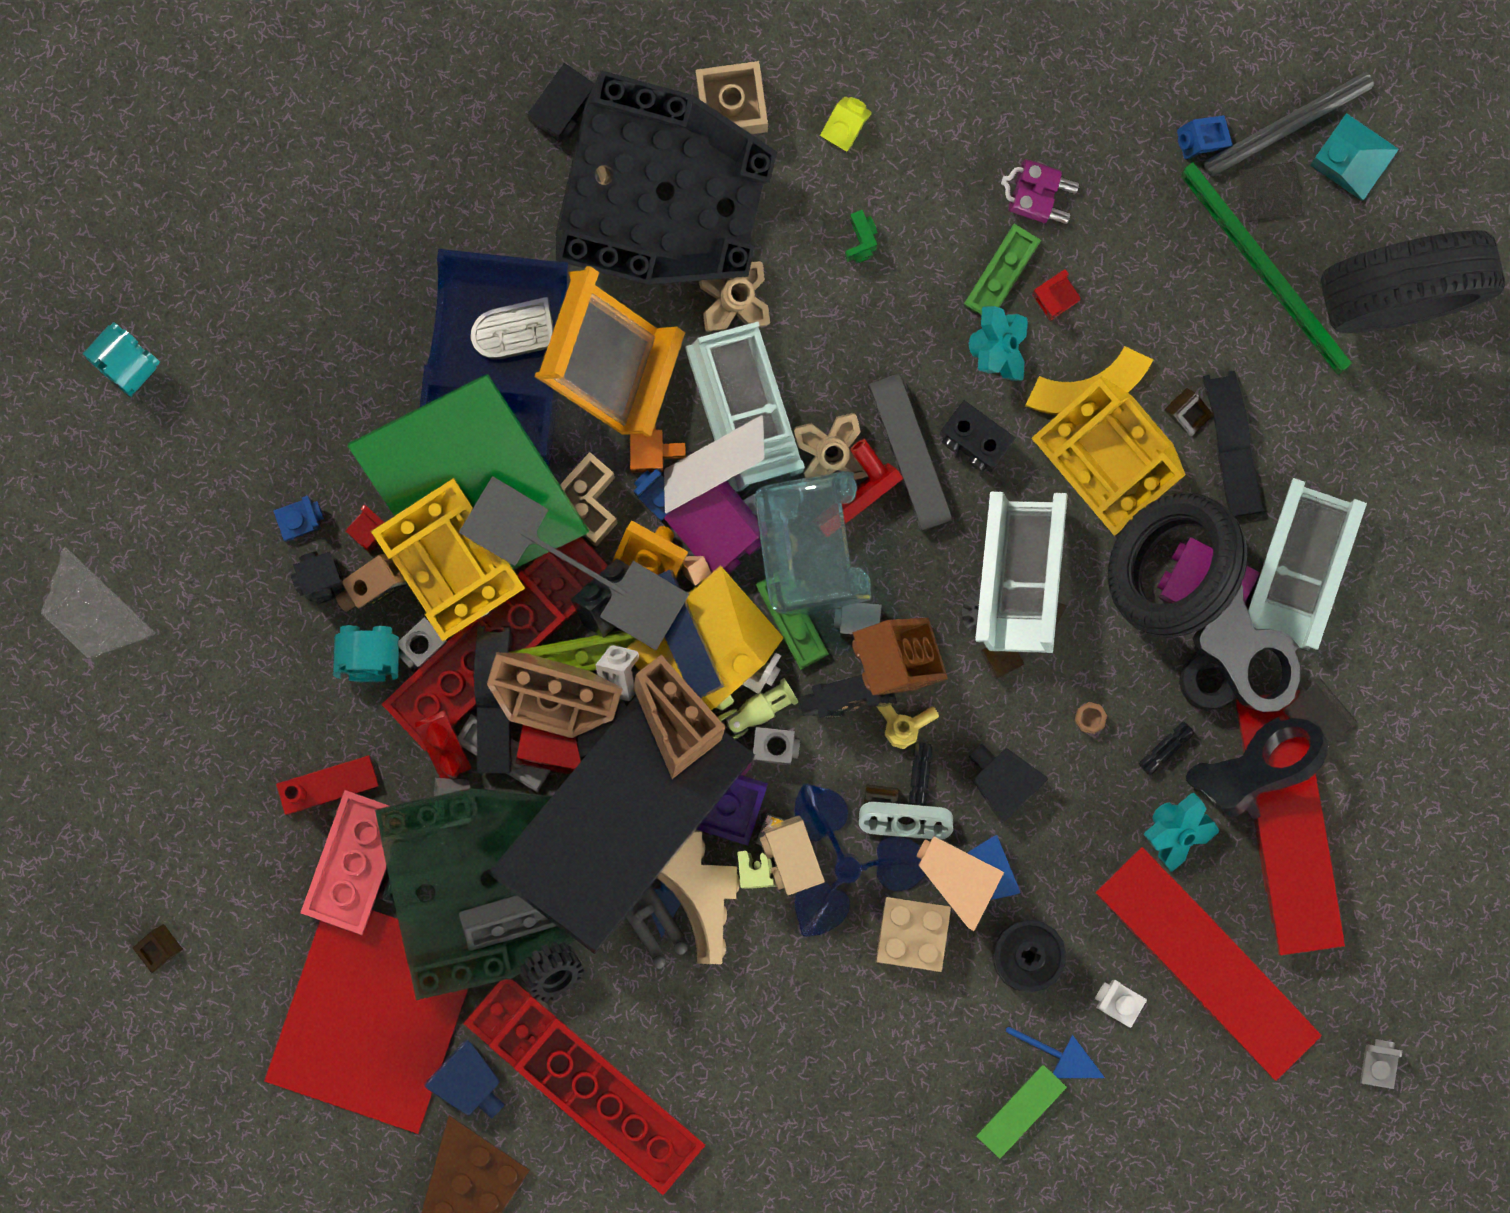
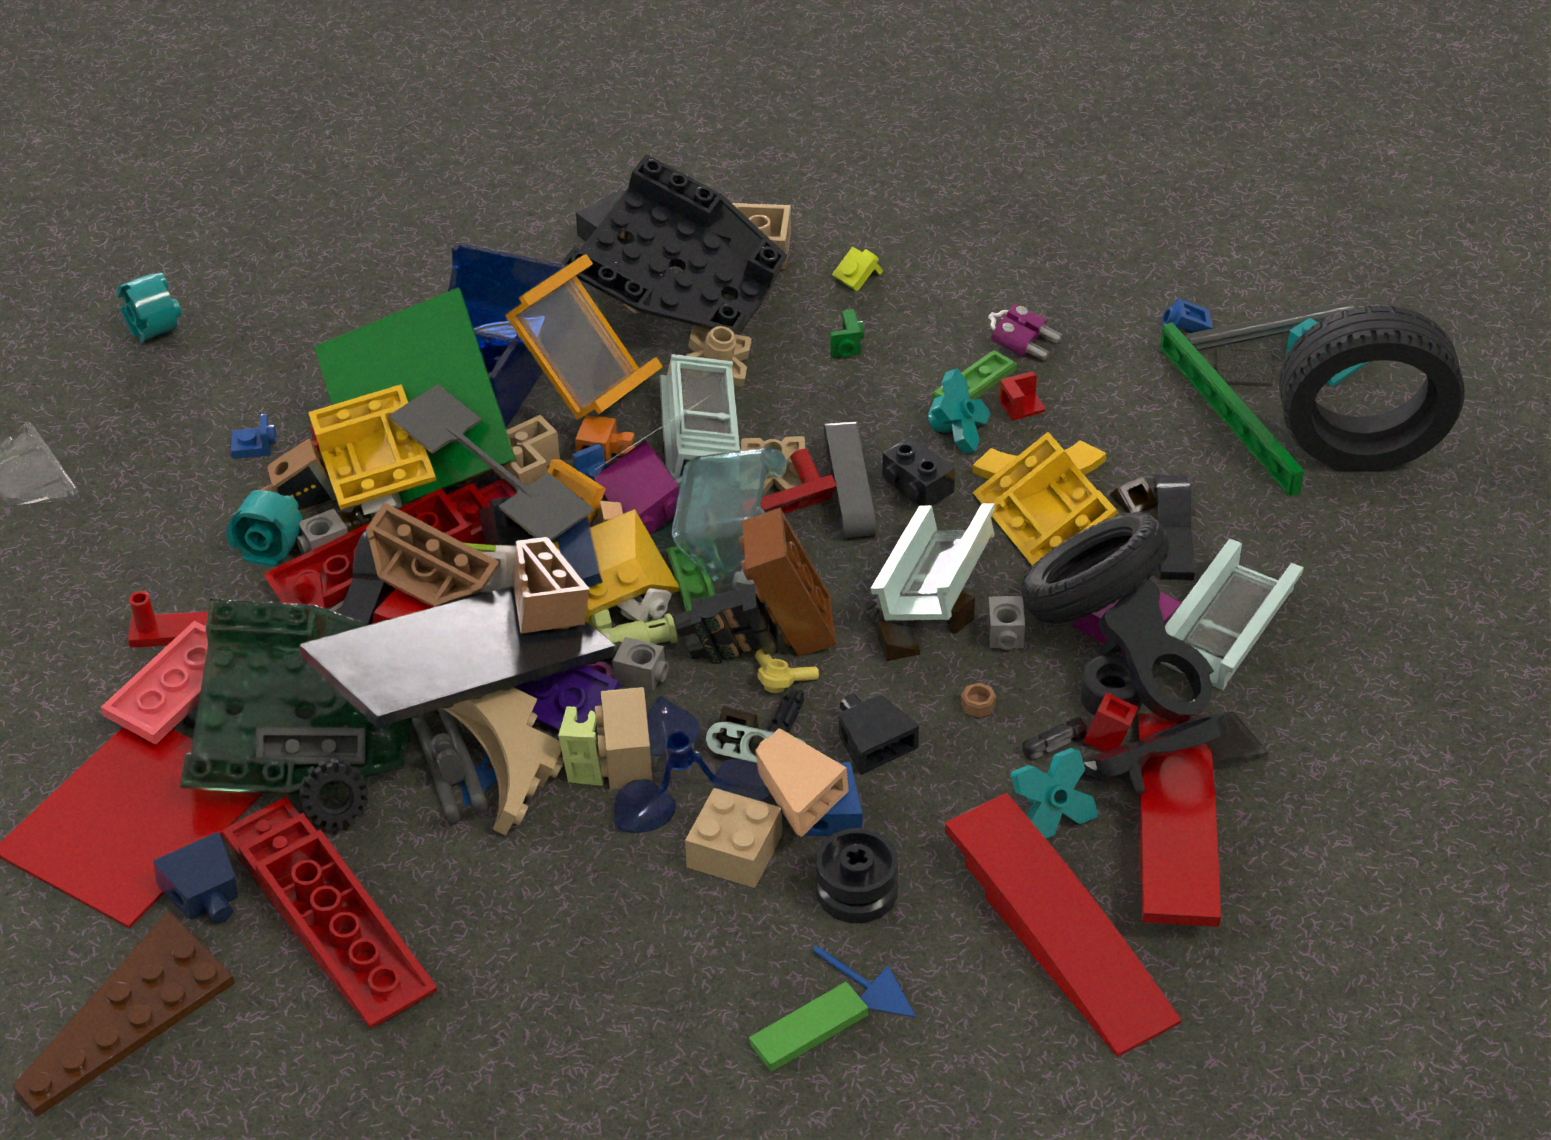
camera: 15 degrees right, 40 degrees down
black brick [291,551,345,604] -> none
white bracket [1095,980,1147,1028] -> none
light grey bracket [1360,1039,1403,1089] -> none
none -> light grey brick [987,596,1025,650]
none -> red panel [1083,692,1138,752]

